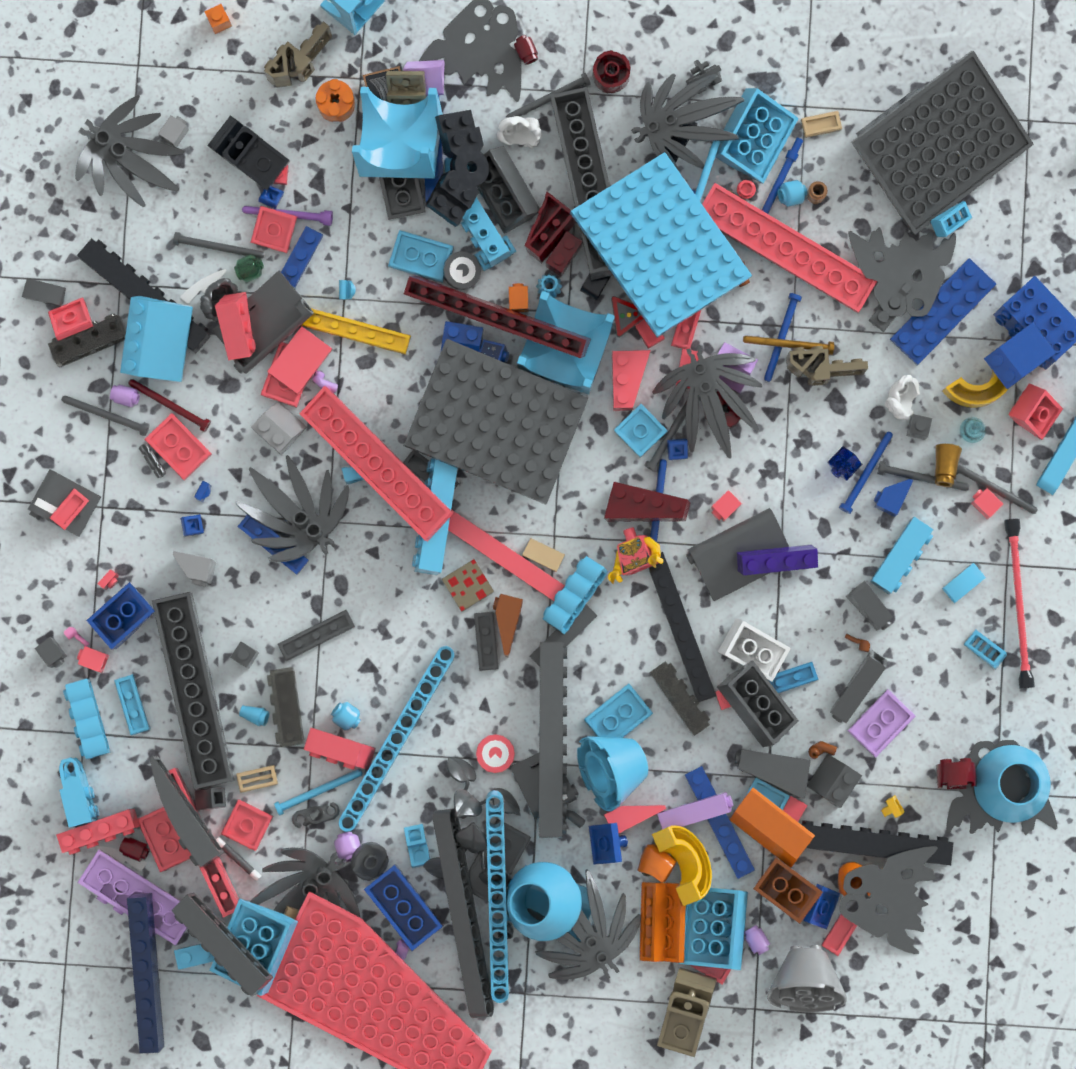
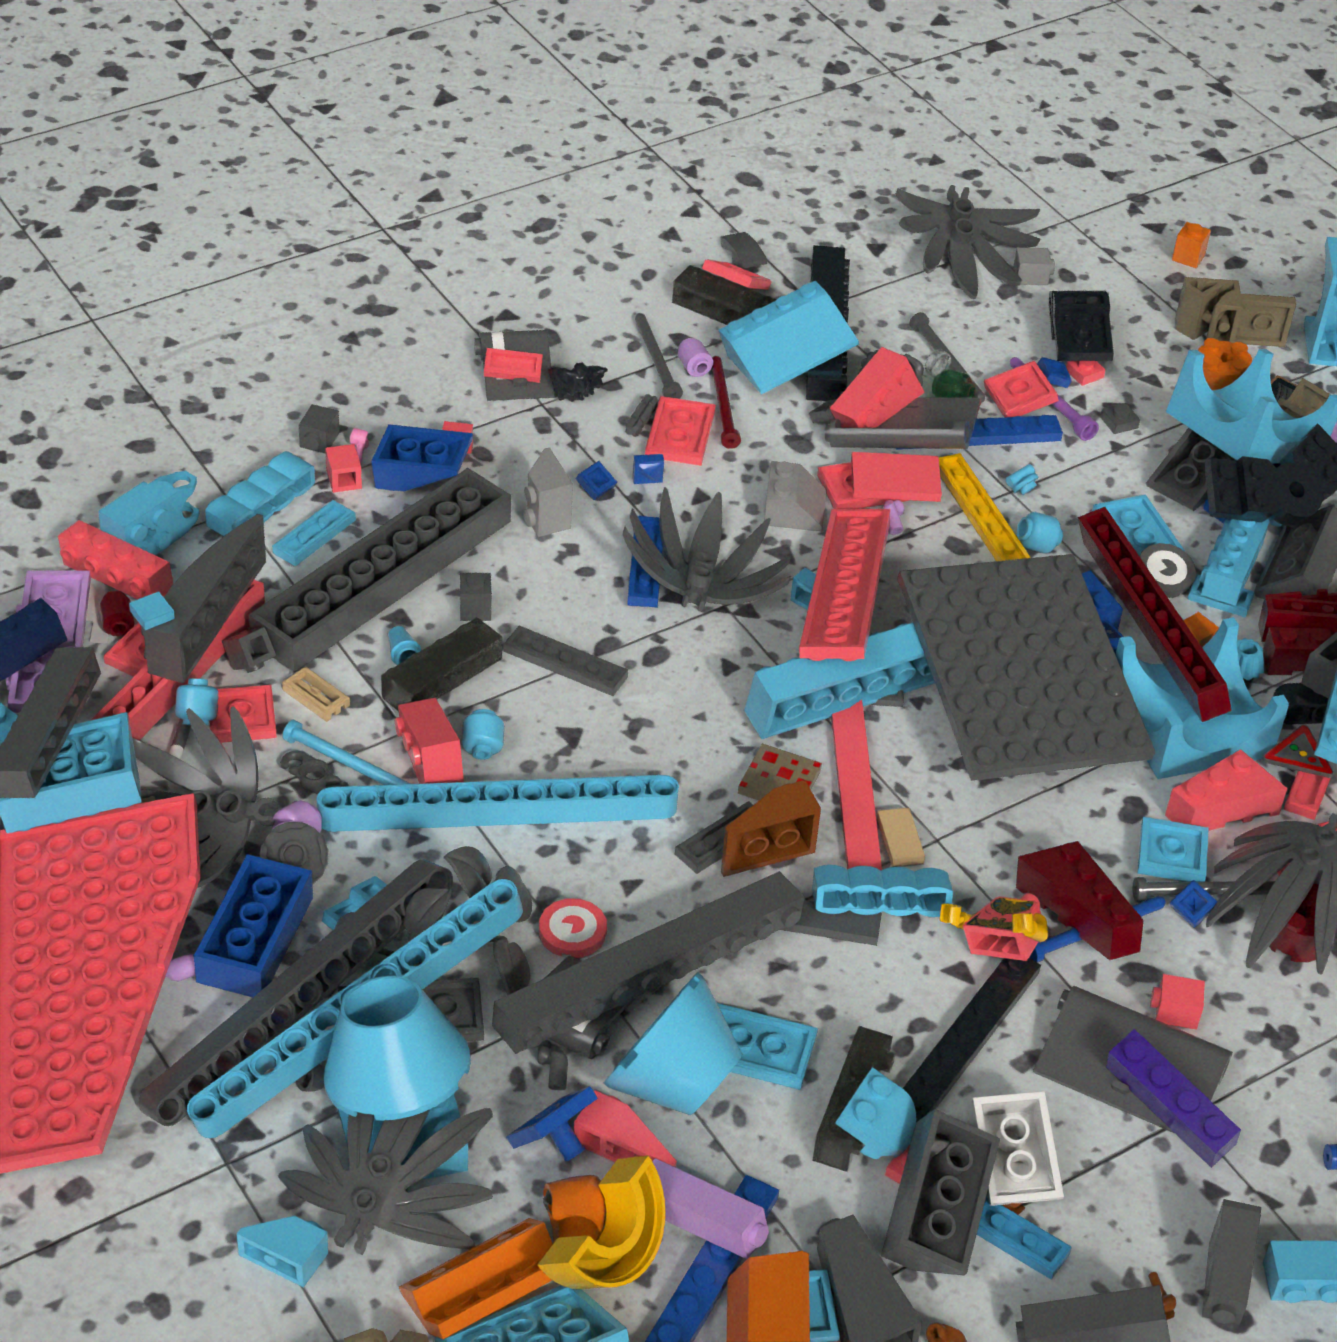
camera: 50 degrees right, 40 degrees down
none -> medium azure tile [129,591,175,630]
none -> medium azure head [175,678,219,726]
none -> medium azure slope [237,1216,328,1288]
none -> black hair [548,362,608,402]
none -> dark grey plate [809,399,837,425]
none -> medium azure slope [835,1067,916,1159]
none -> clear tile [925,349,951,378]
none -> medium azure head [1017,512,1063,553]
none -> dark grey plate [1100,403,1140,434]

